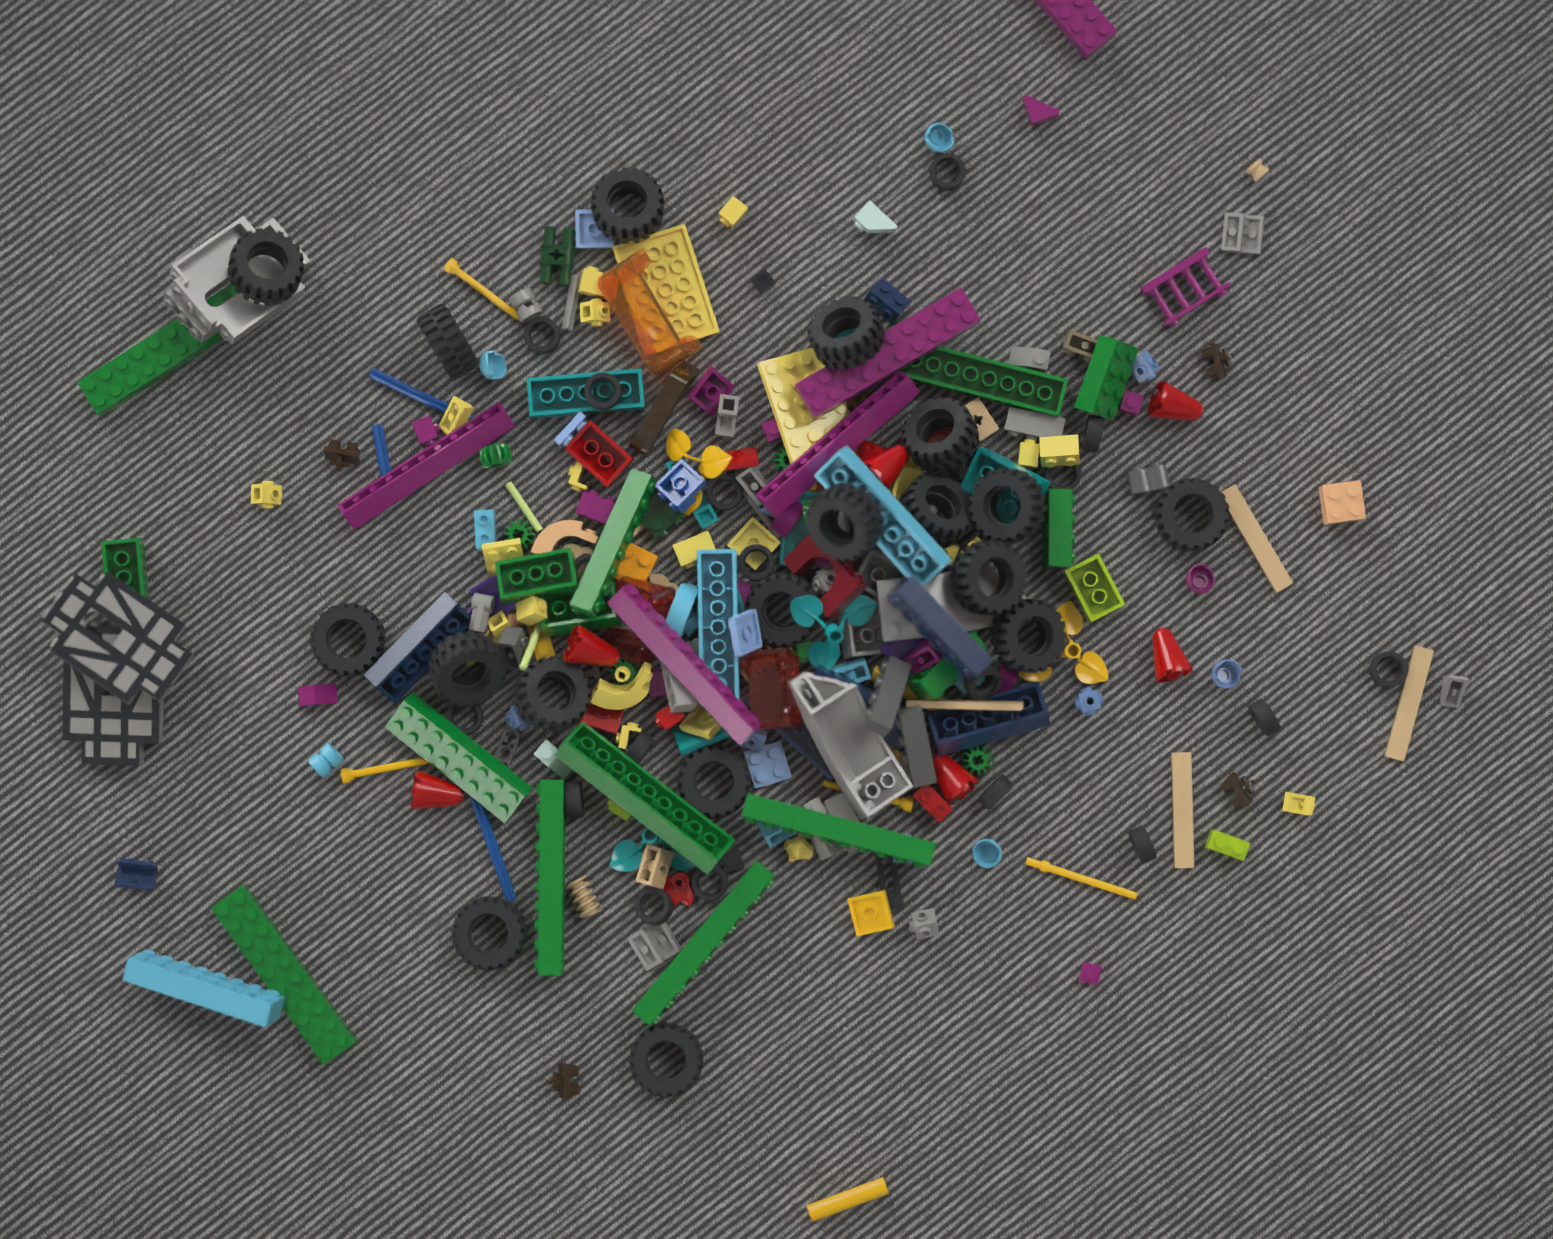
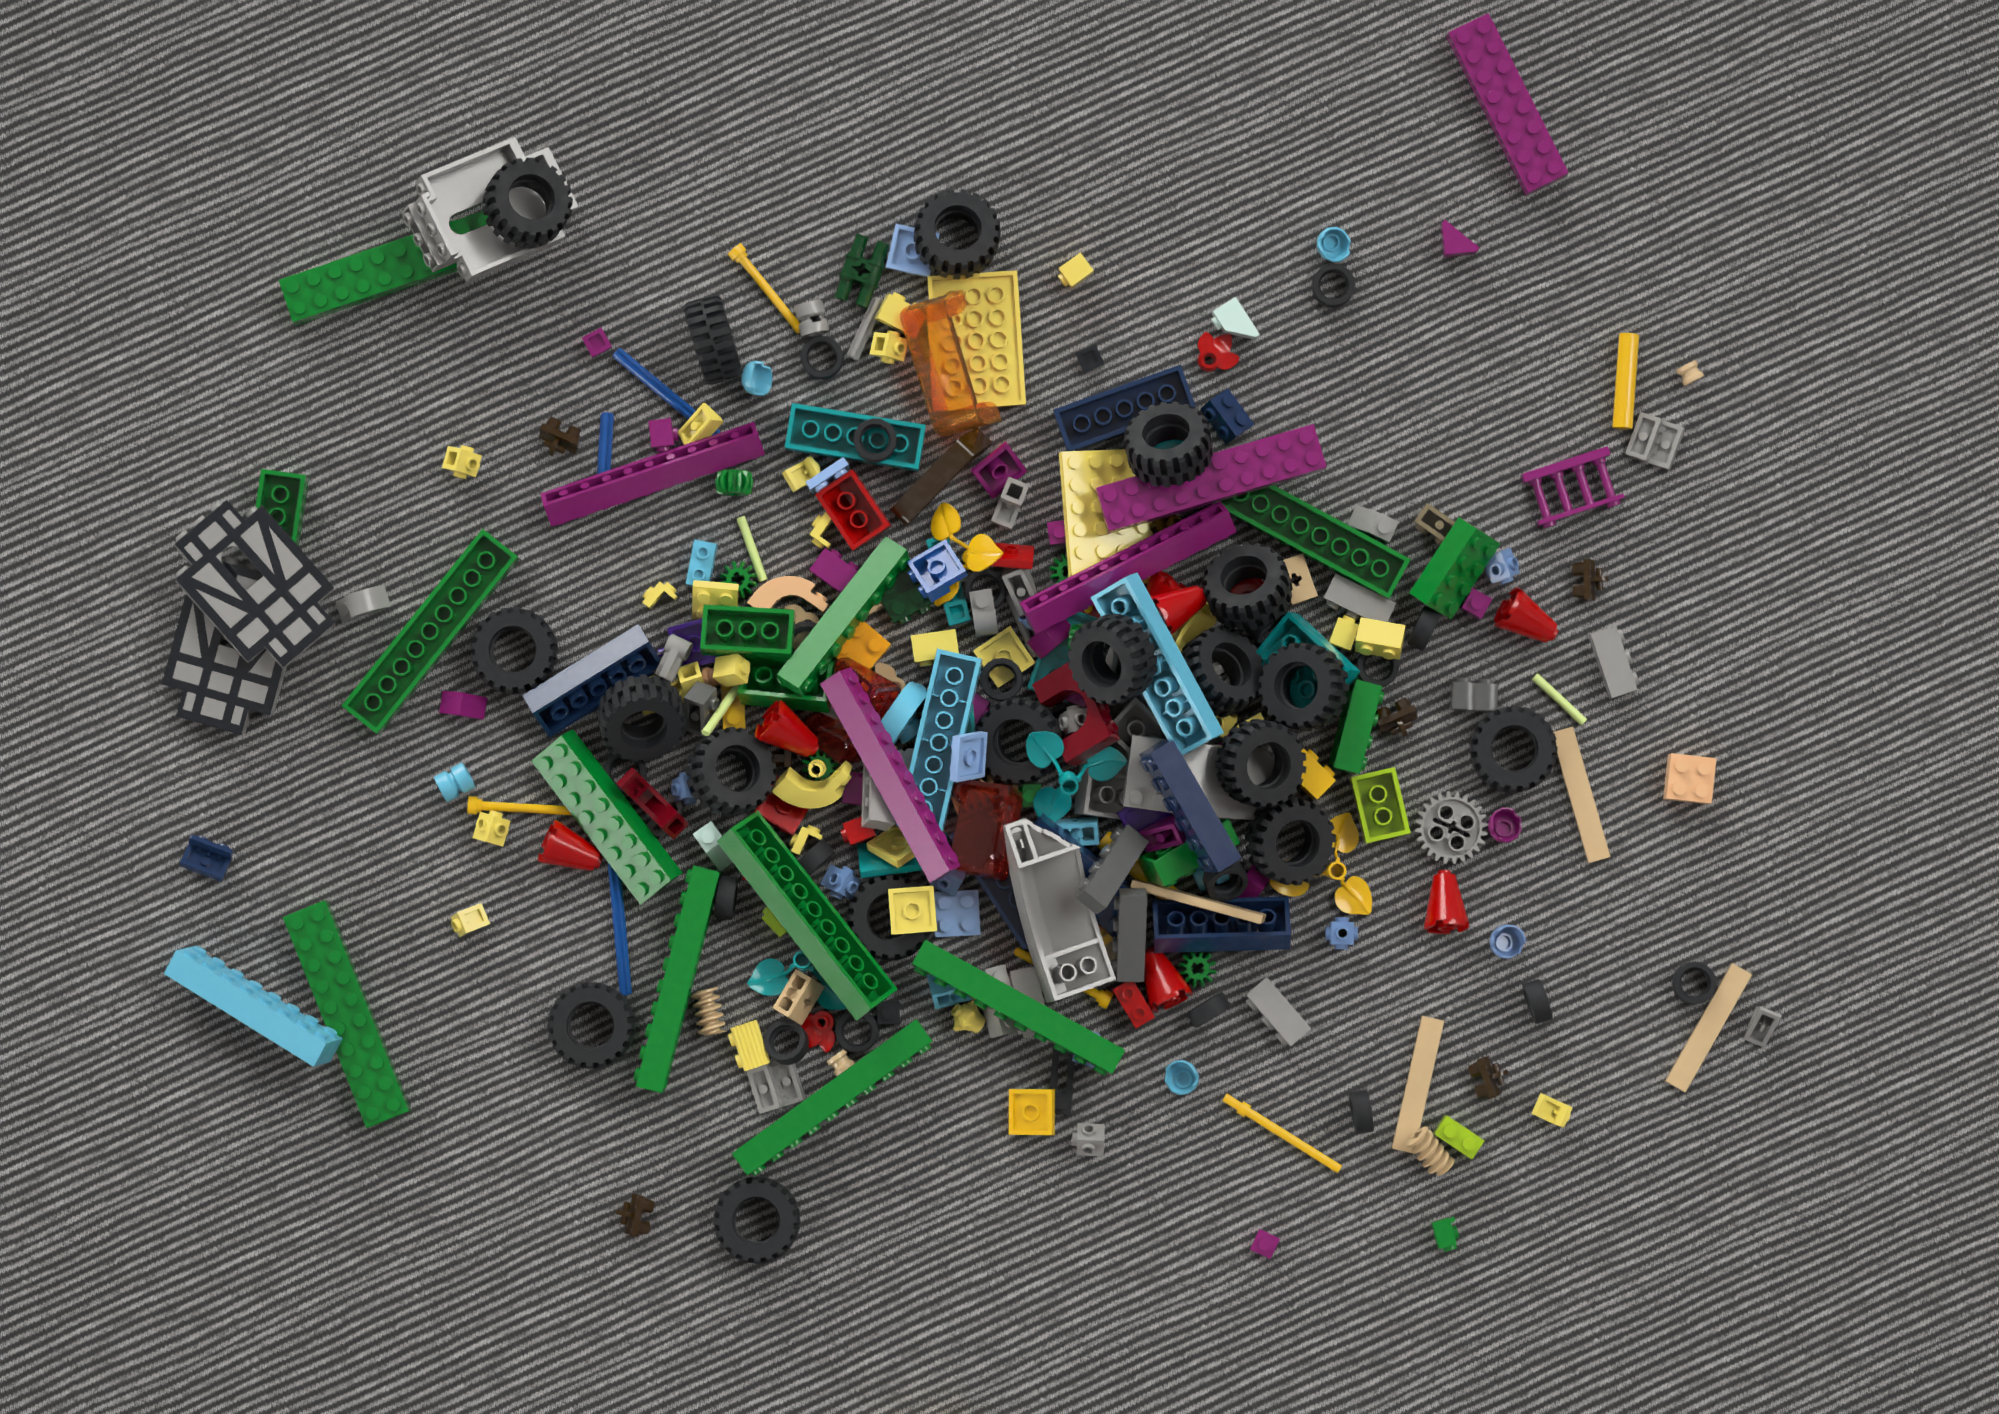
camera: 15 degrees right, 0 degrees up
none -> light grey brick [335,585,391,623]
none -> green brick [342,528,520,735]
none -> light yellow bracket [451,903,490,937]
none -> light yellow brick [473,810,511,847]
none -> magenta plate [582,327,612,358]
none -> dark red arch [616,767,689,840]
none -> light yellow bracket [642,582,678,609]
none -> light yellow brick [728,1020,771,1071]
none -> light yellow bracket [782,456,821,493]
none -> medium blue brick [820,864,862,900]
none -> tan wheel [826,1049,855,1076]
none -> light yellow plate [888,885,937,935]
none -> light grey brick [969,589,998,638]
none -> dark blue brick [1053,365,1196,451]
none -> red plate [1198,332,1240,372]
none -> light grey brick [1245,977,1311,1046]
none -> yellow slope [1298,749,1336,802]
none -> dark brown hips [1376,698,1418,738]
none -> tan piece [1406,1126,1455,1176]
none -> light grey gear [1414,791,1488,864]
none -> green brick [1431,1216,1459,1252]
none -> yellowish green bar [1532,673,1587,726]
none -> light grey brick [1588,626,1639,699]
none -> yellow piece [1612,333,1639,430]

